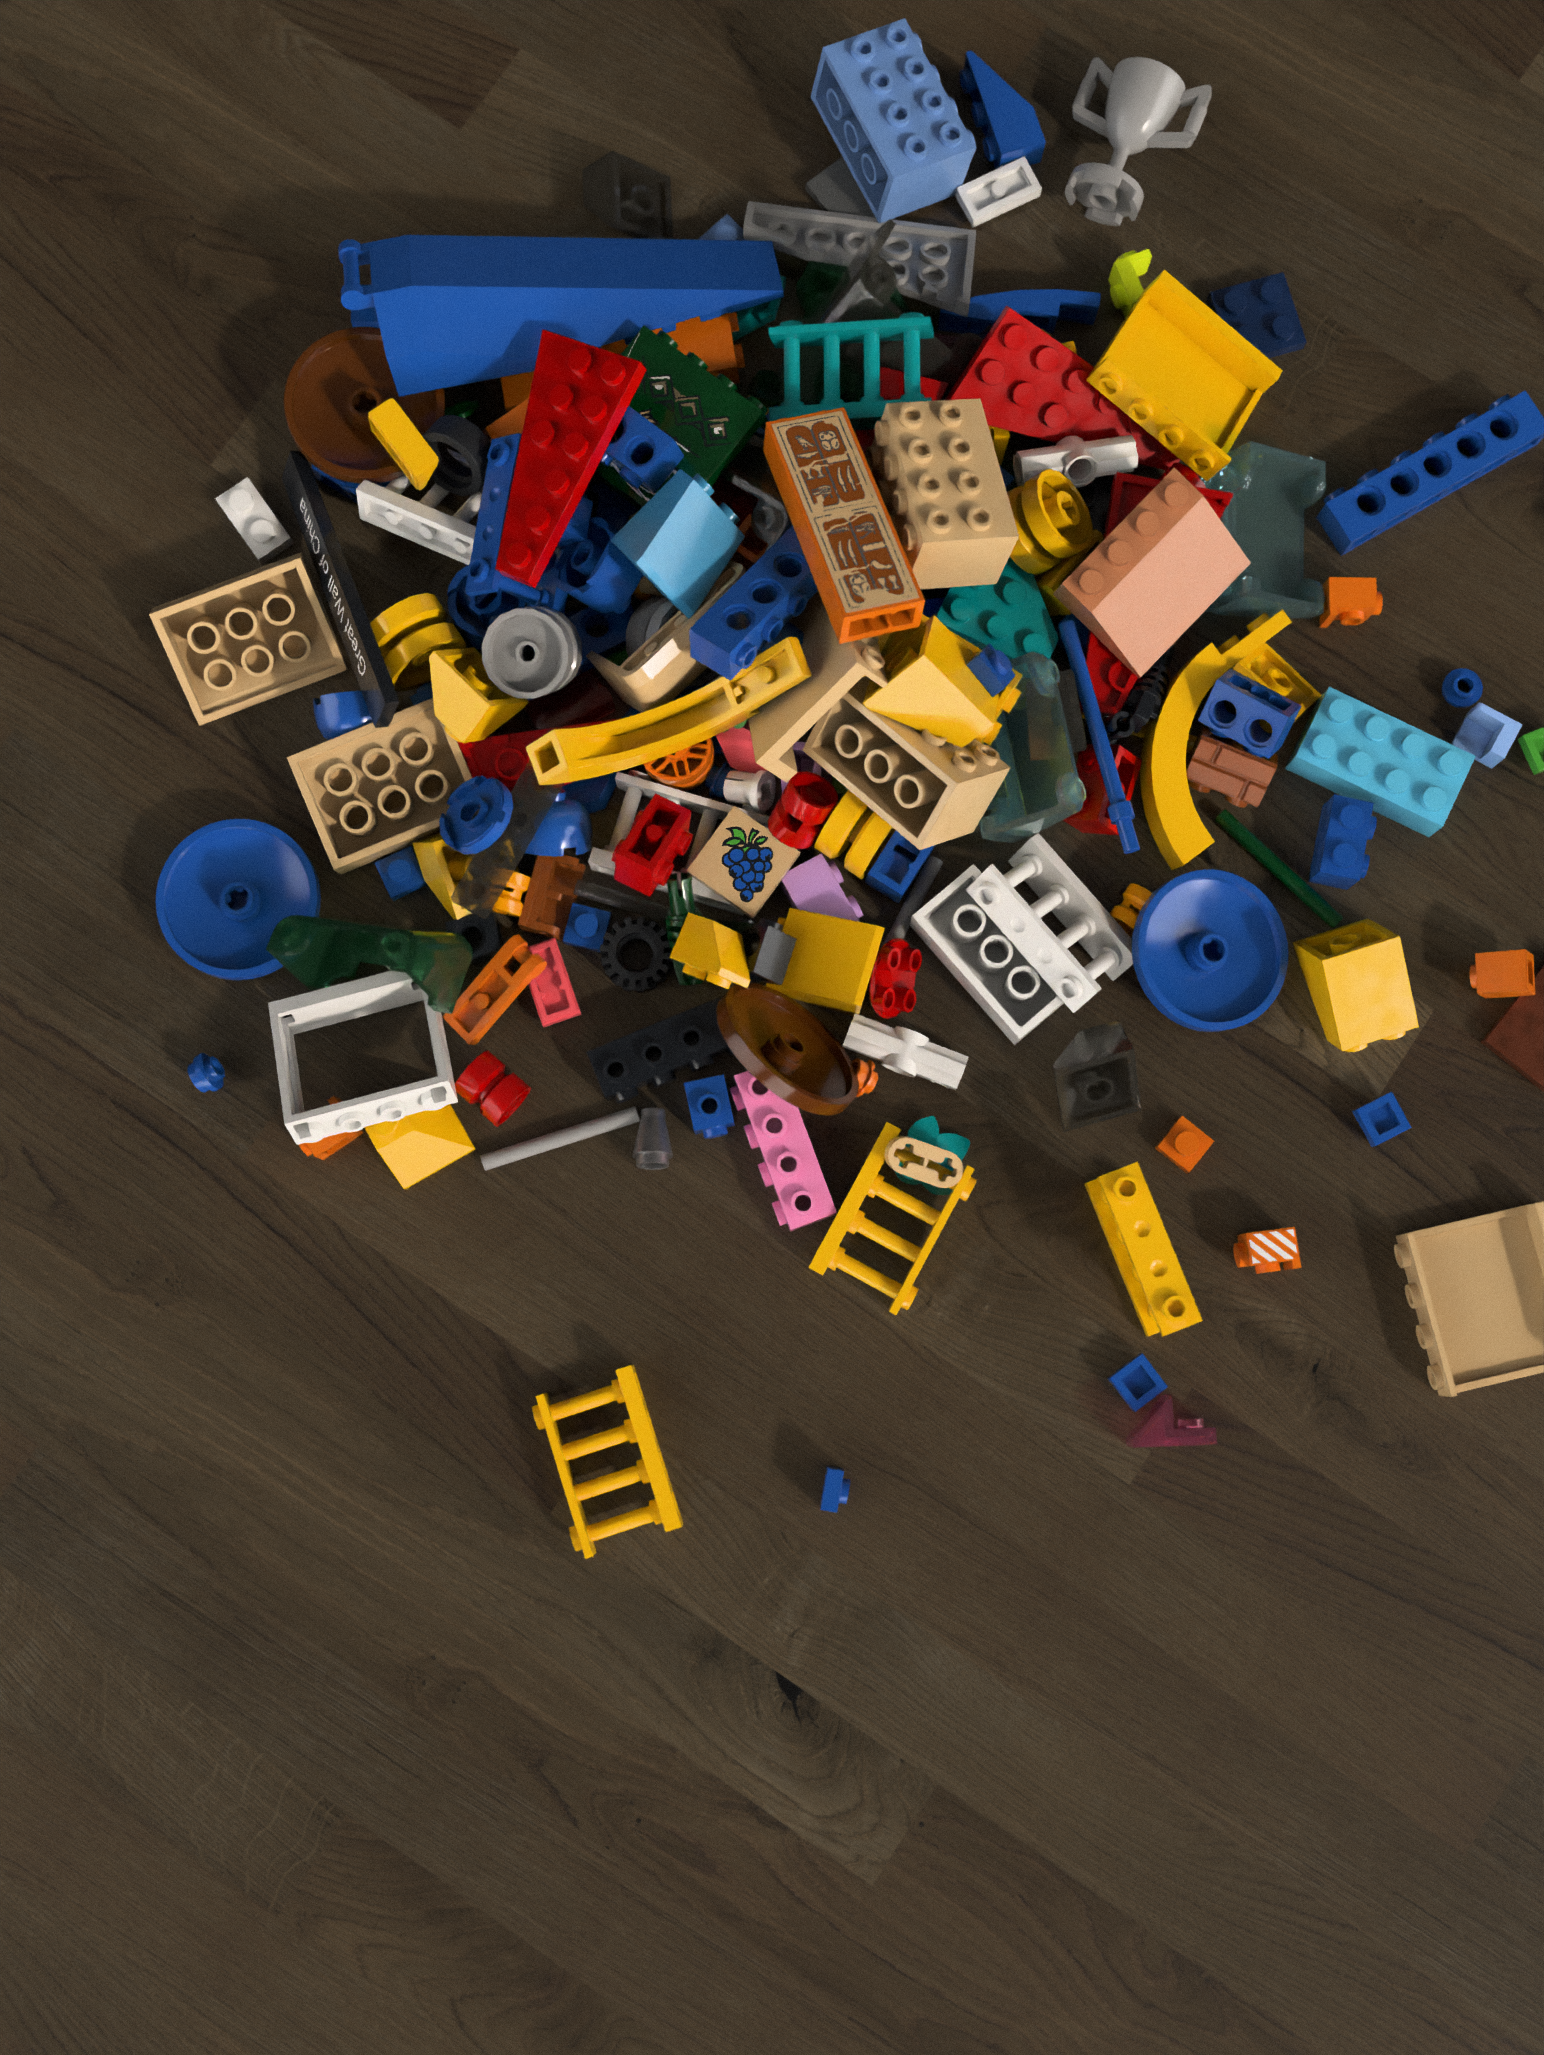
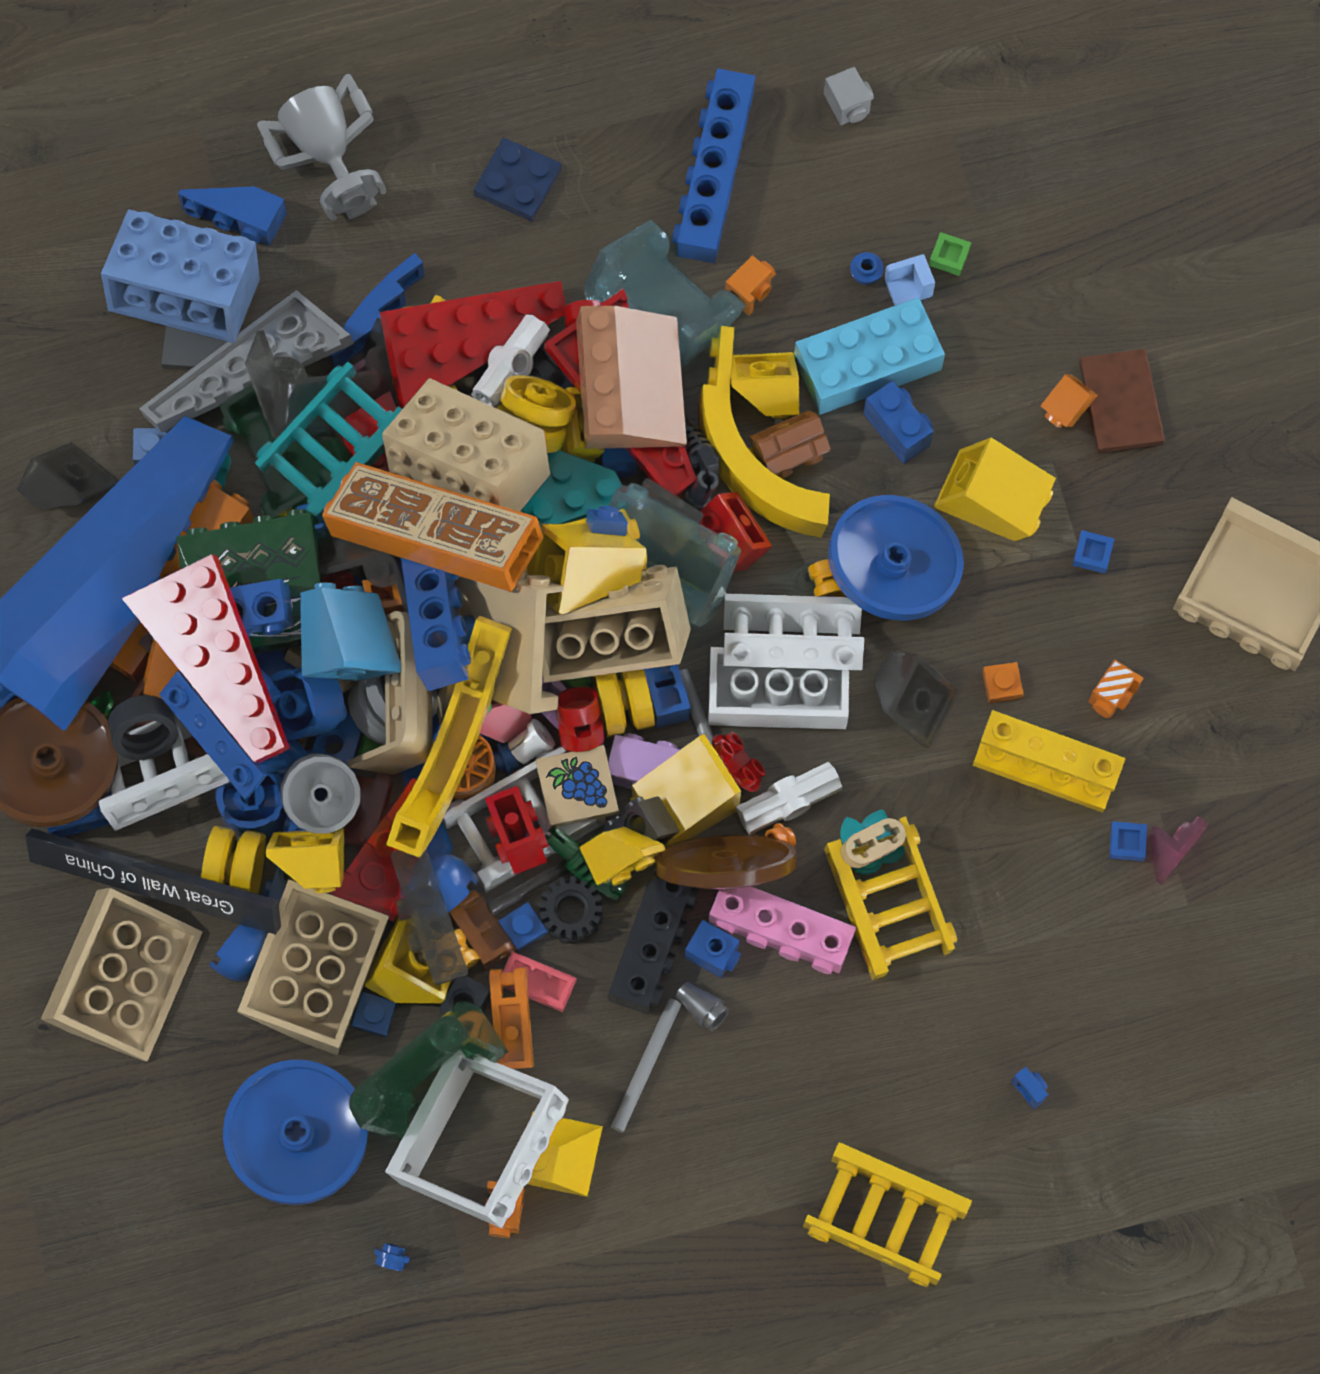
camera: 50 degrees left, 10 degrees down
white plate [215,477,294,565] -> none
yellow slope [368,398,439,491] -> none
blue tile [439,776,513,855] -> none
red wheel [455,1050,531,1127] -> none
white plate [955,156,1042,228] -> none
blue bar [1058,620,1140,854] -> none
yellow panel [1086,269,1283,481] -> none
neon yellow bracket [1108,249,1152,318] -> none
blue brick [1198,668,1302,759] -> none
dark green bar [1214,809,1343,929] -> none

